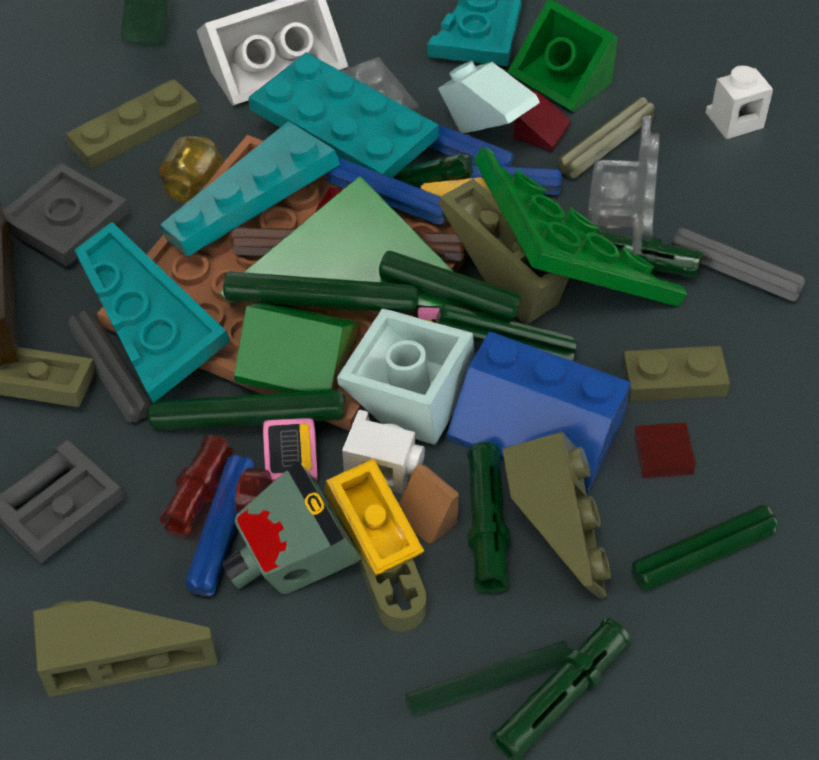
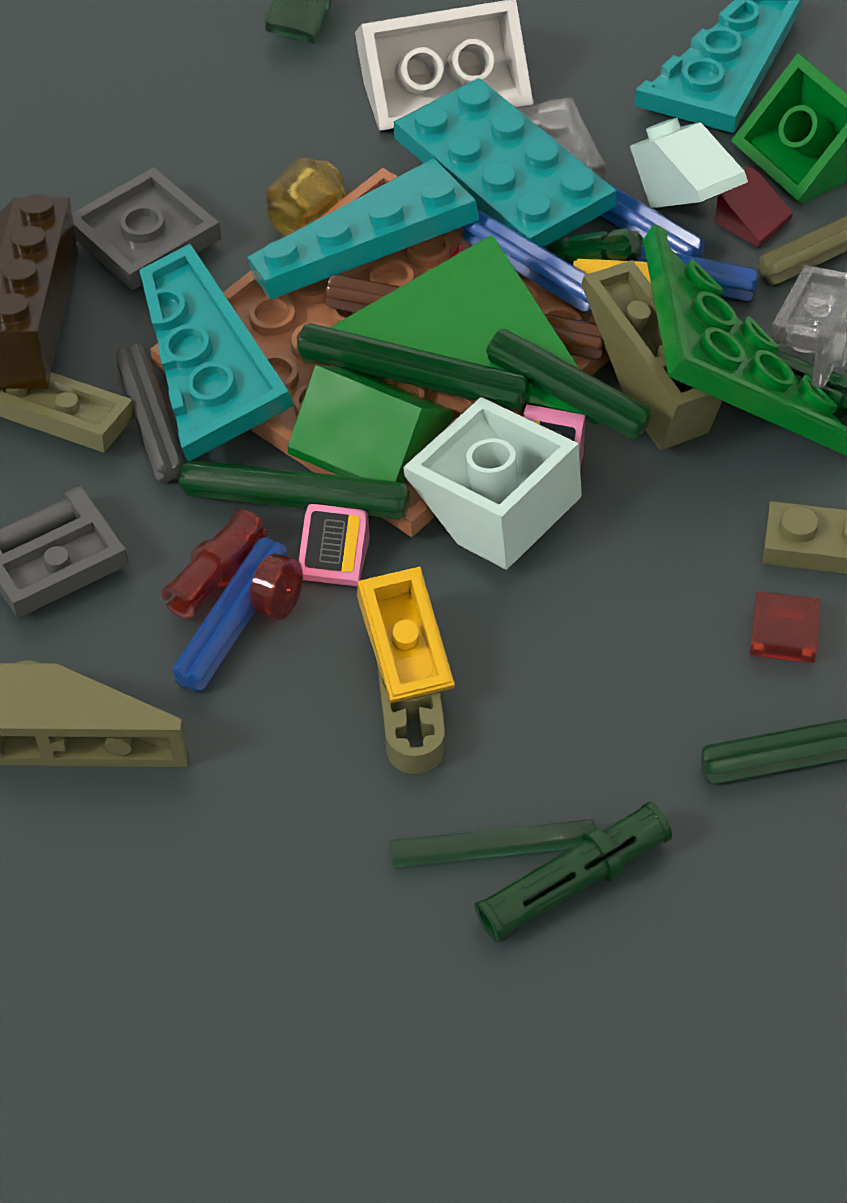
camera: 15 degrees right, 0 degrees up
olive plate [65,79,199,169] -> none
sand green torso [222,461,362,594] -> none
white brick [342,410,425,494] -> none
medium nougat slope [399,463,459,545] -> none
dark green axle [436,304,577,361] -> none
blue slope [447,331,631,494] -> none
dark green pin [467,442,511,594] -> none
olive slope [502,432,611,599] -> none

